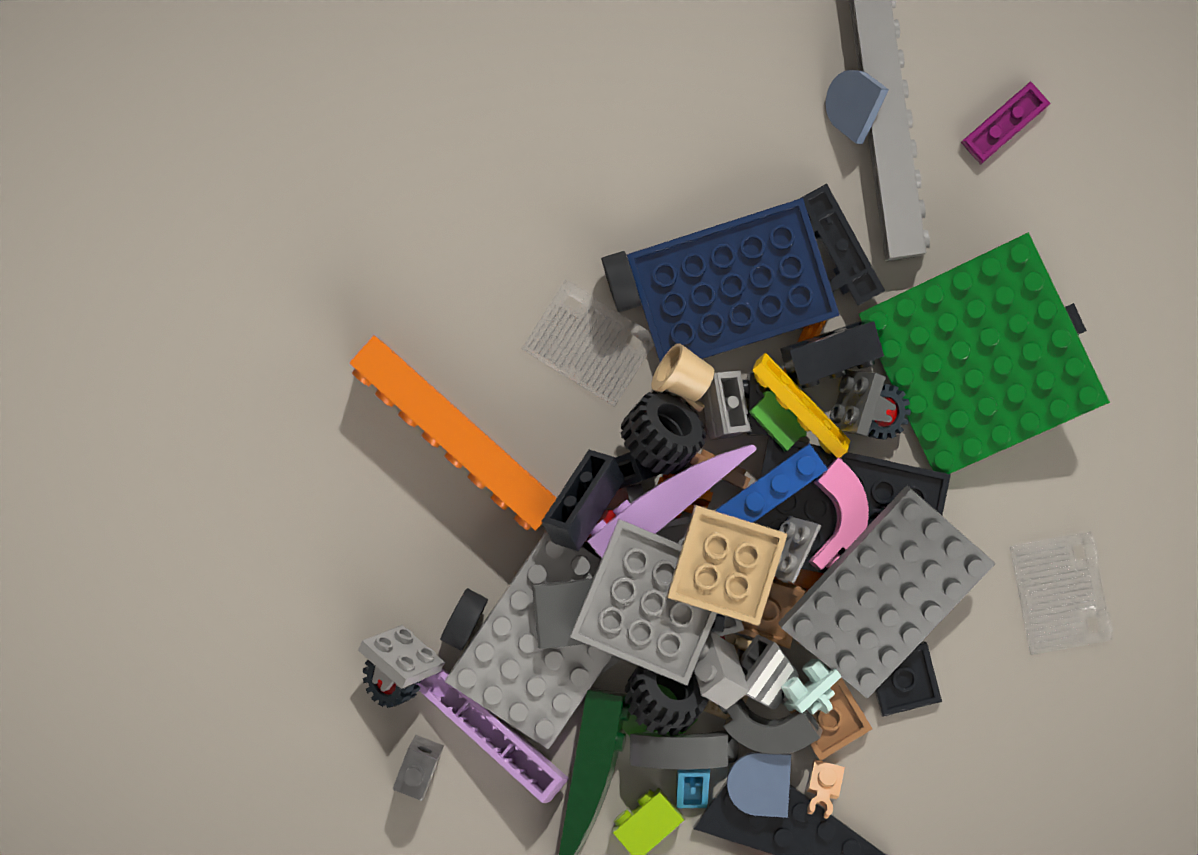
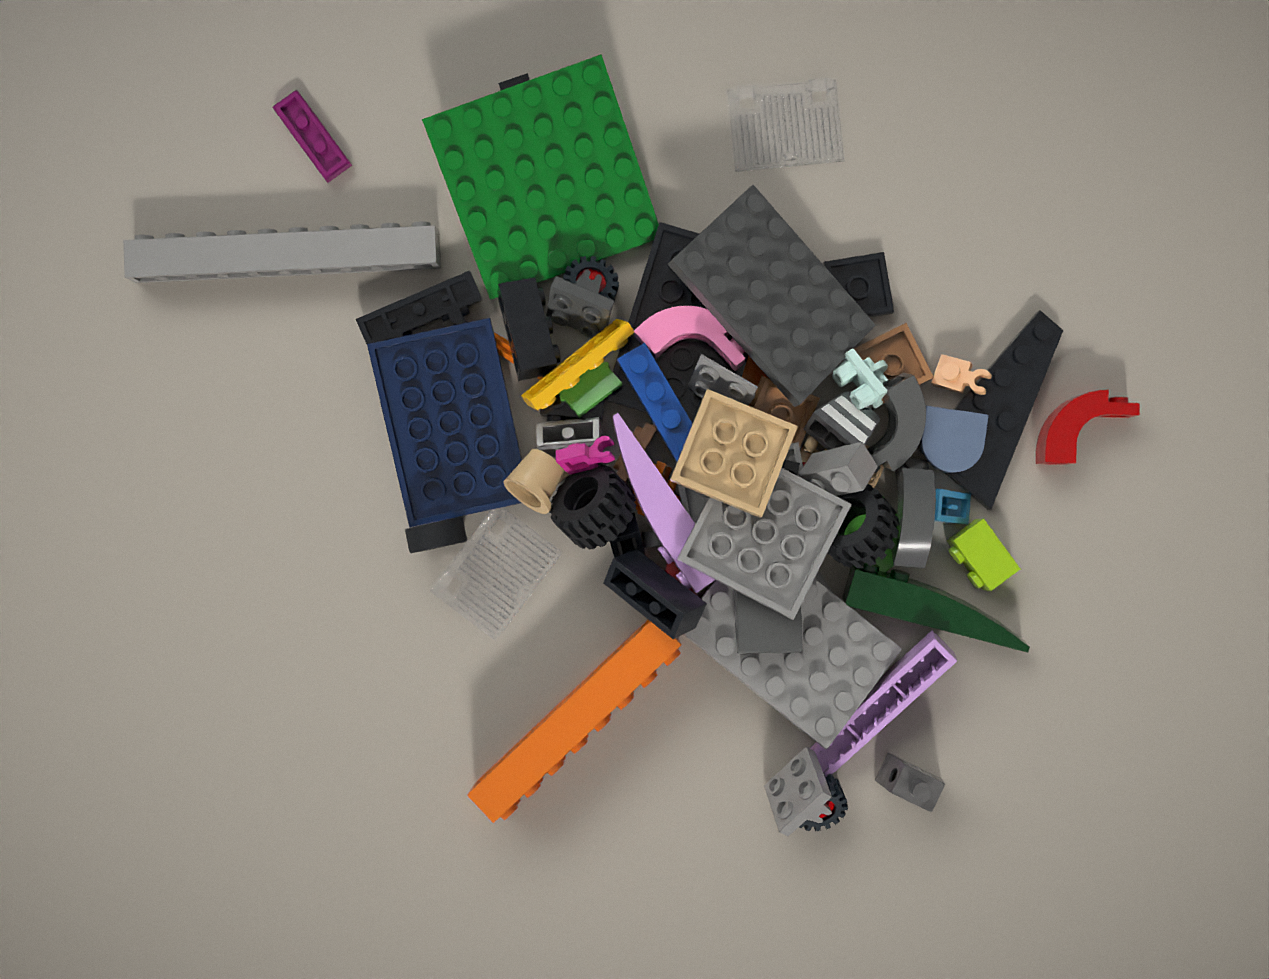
camera: 90 degrees left, 0 degrees up
black tyre [440,588,488,651] -> none
sand blue tile [826,70,889,144] -> none
none -> dark pink plate [556,436,615,475]

